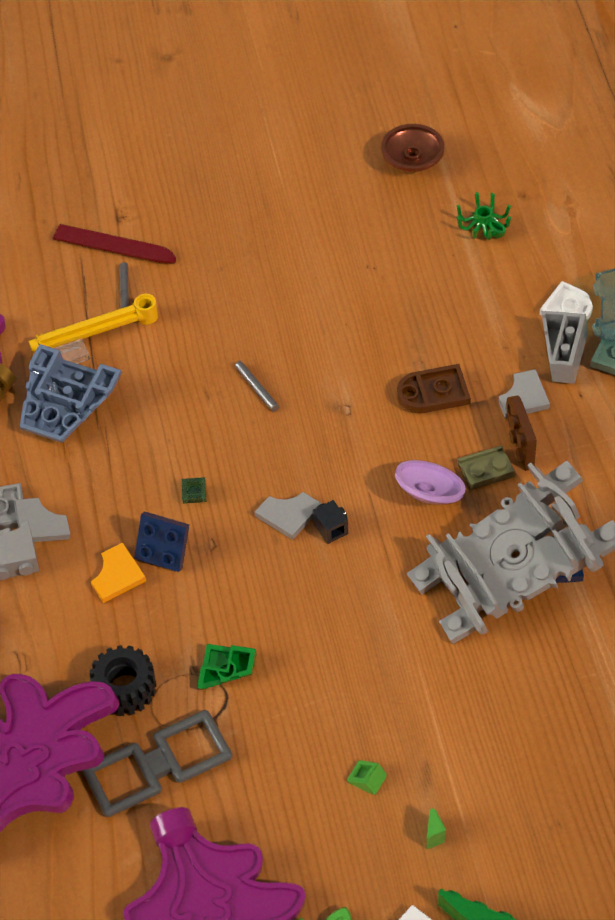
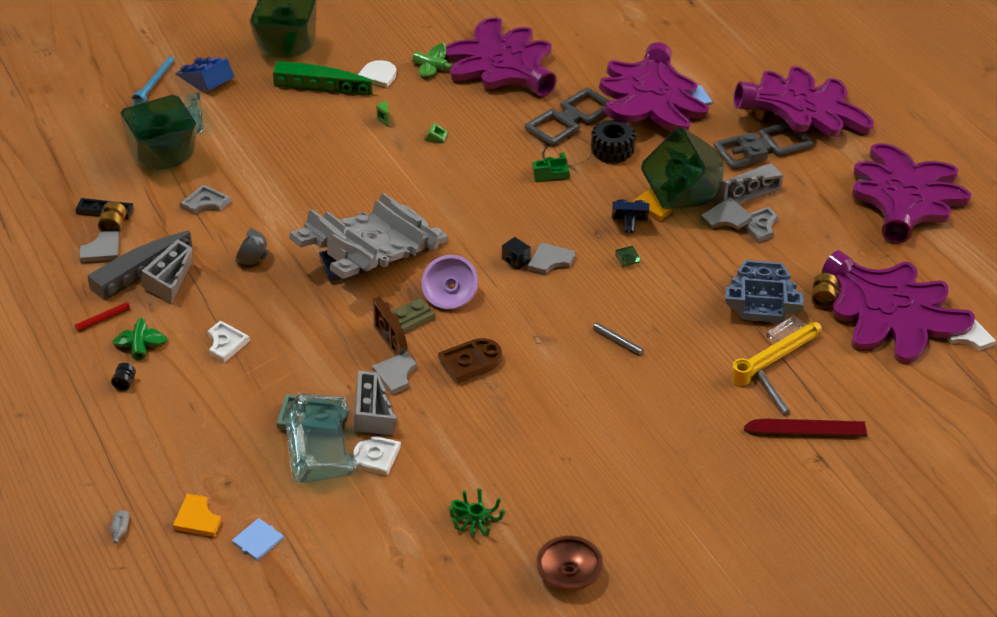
camera: 160 degrees right, 10 degrees down
none -> clear green piece [641,127,724,209]

